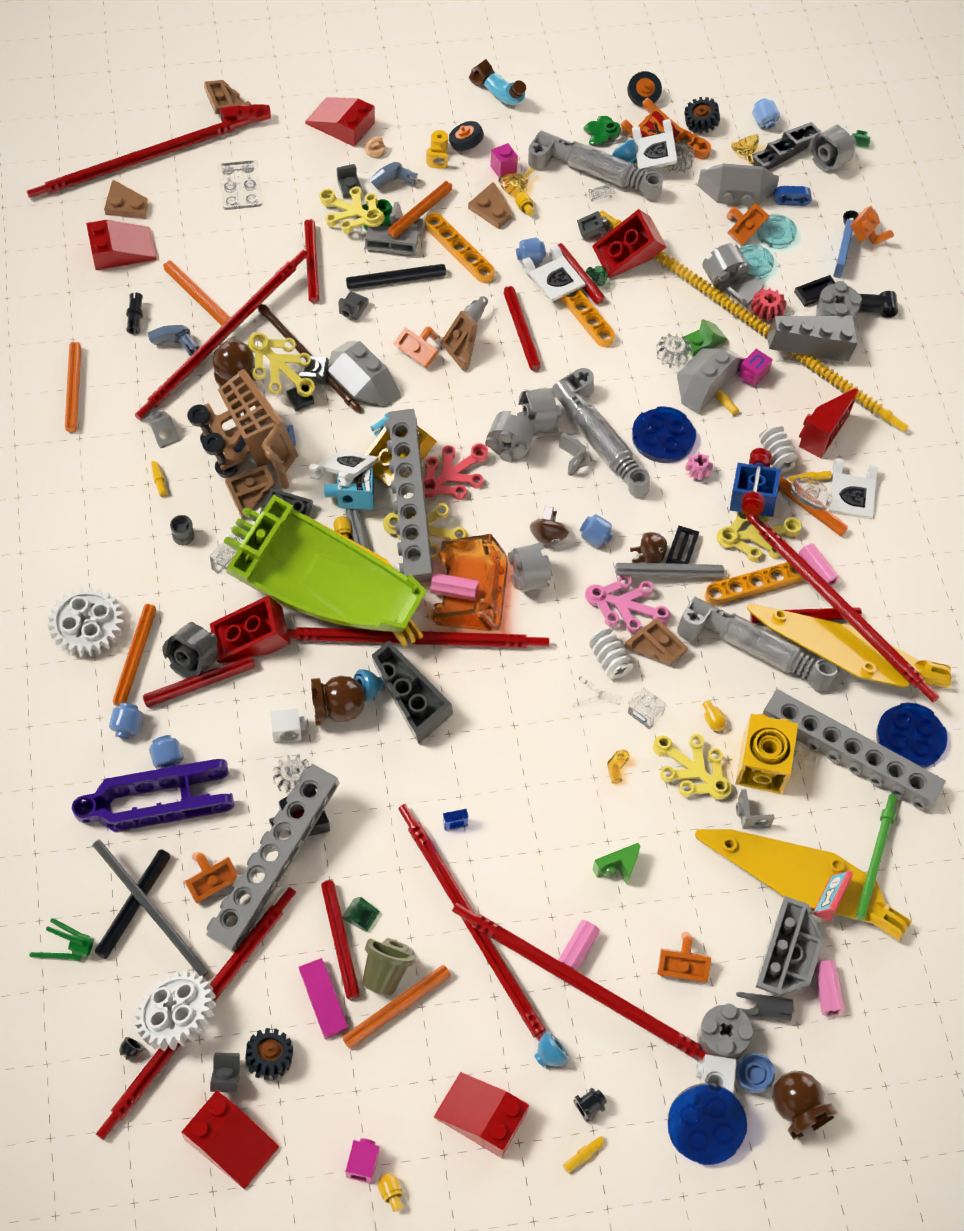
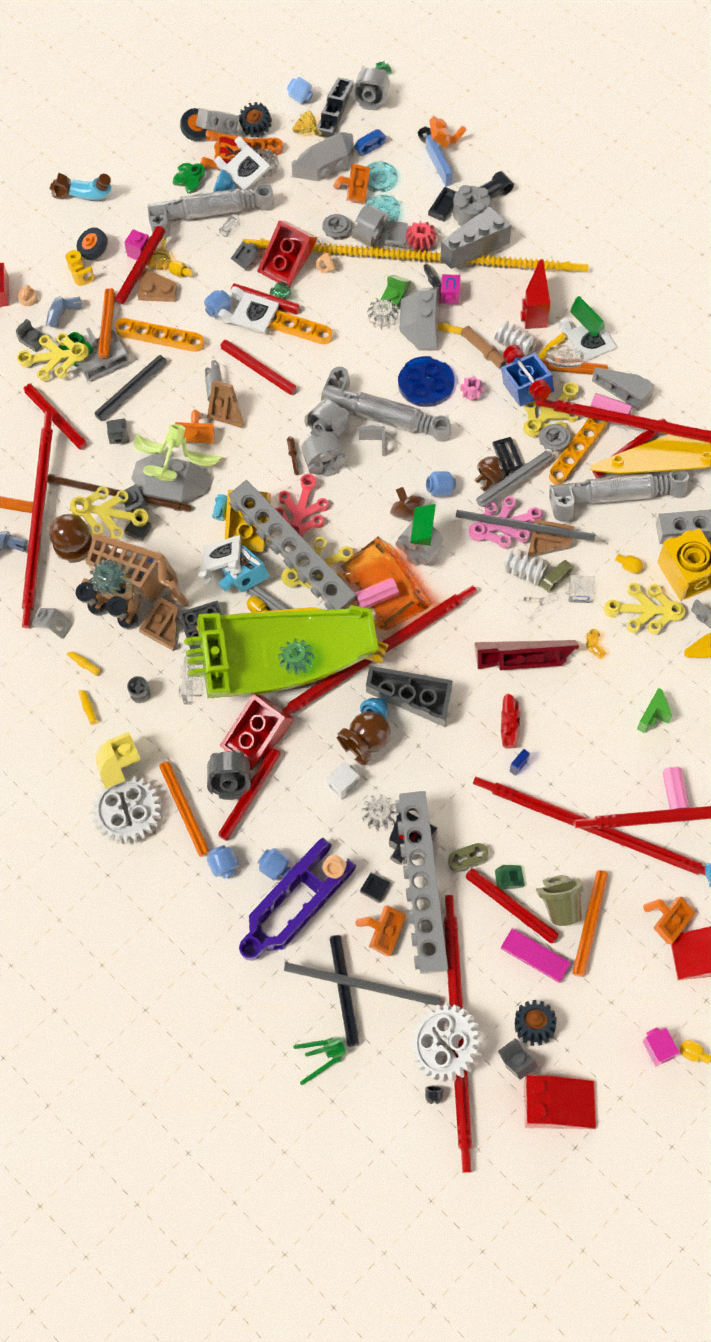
camera: 30 degrees left, 5 degrees up
none -> yellow piece [78,690,98,725]
none -> clear light blue gear [89,559,125,595]
none -> light yellow brick [96,732,141,789]
none -> red axle [115,226,166,304]
none -> yellowish green plant [134,424,222,481]
none -> light grey brick [196,107,239,134]
none -> clear light blue gear [278,638,315,675]
none -> reddish brown piece [287,436,299,475]
none -> light nougat tile [316,252,336,273]
none -> light grey gear [322,214,351,239]
none -> light nougat tile [323,855,347,878]
none -> black tile [360,872,390,903]
none -> green slope [410,504,436,546]
none -> black piece [423,263,441,287]
none -> olive beam [448,843,488,872]
none -> dark grey piece [455,510,595,542]
none -> medium nougat pin [461,325,507,369]
none -> dark red wedge [474,640,579,671]
none -> red hinge [500,693,520,749]
none -> light grey gear [539,424,570,452]
none -> olive beam [540,560,574,593]
none -> green slope [570,296,605,337]
none -> light grey slope [592,367,655,411]
none -> orange plate [643,896,696,944]

